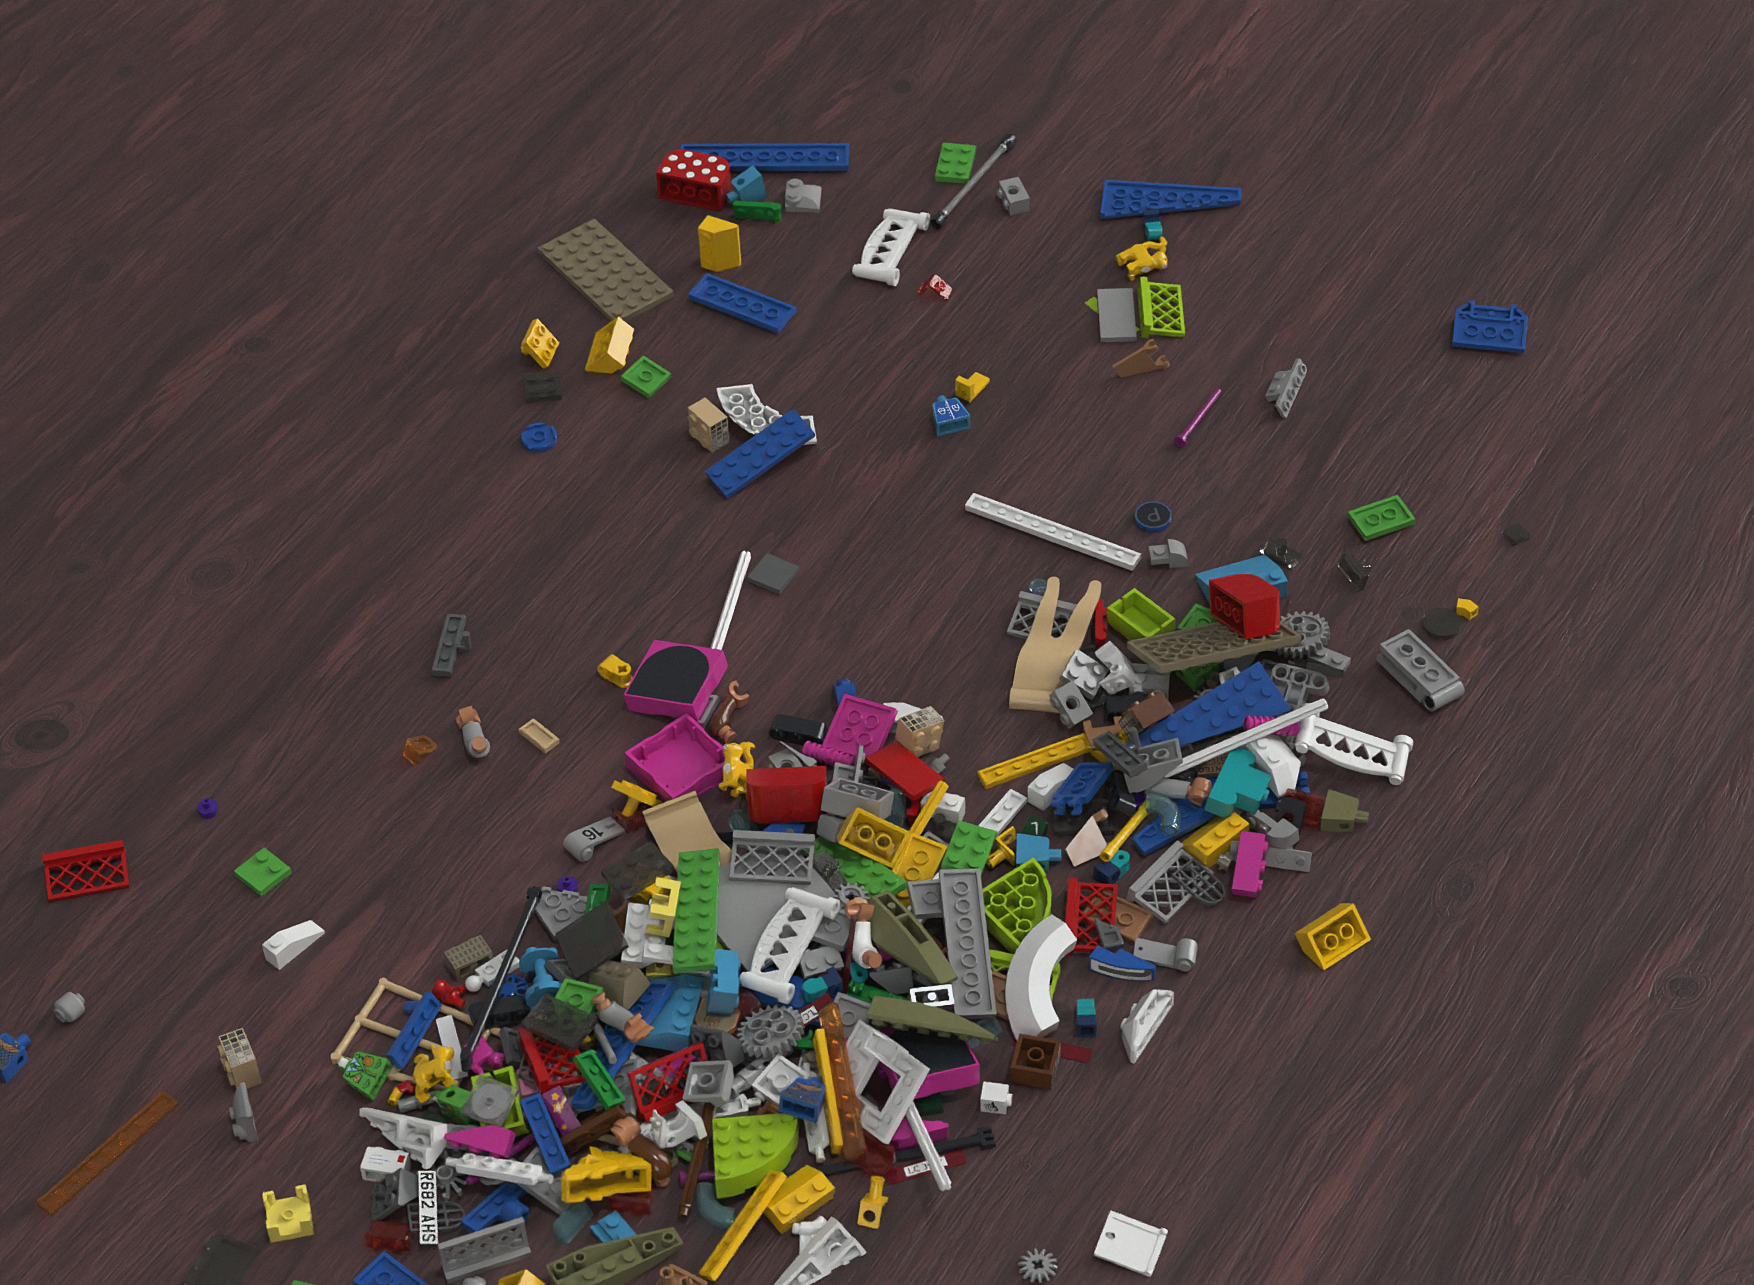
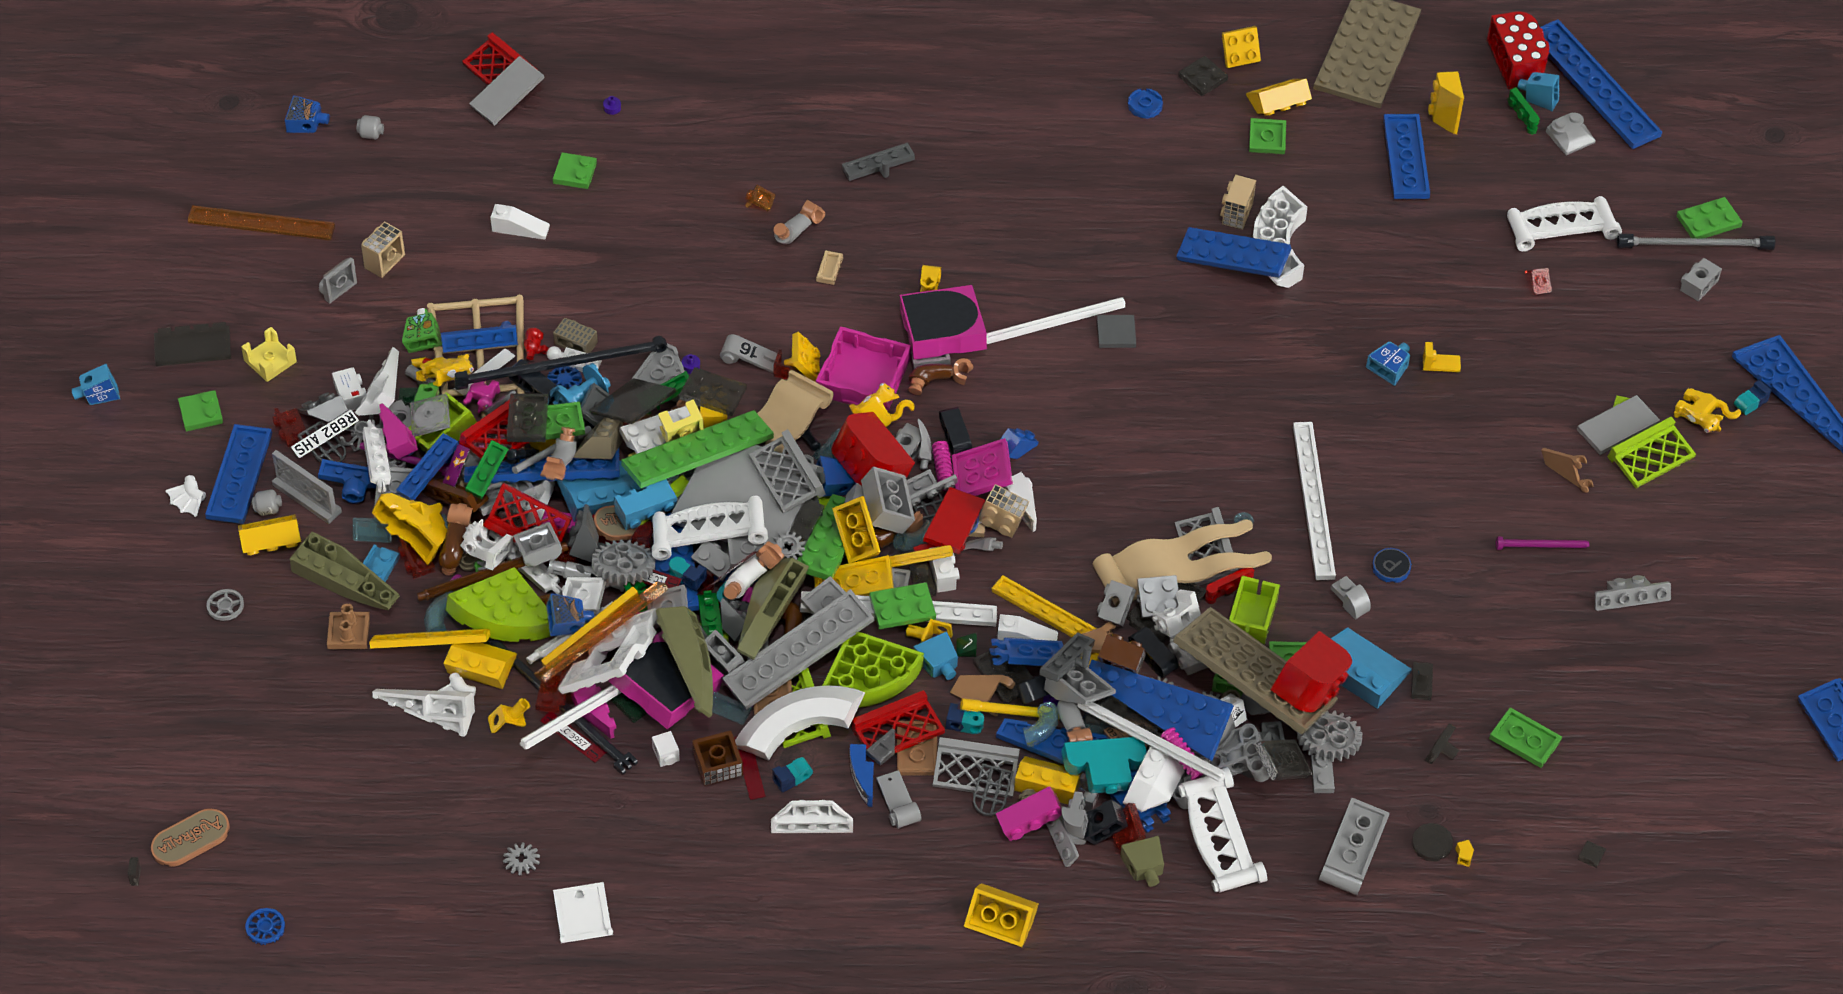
camera: 55 degrees right, 5 degrees up
none -> light grey tile [469,56,545,126]

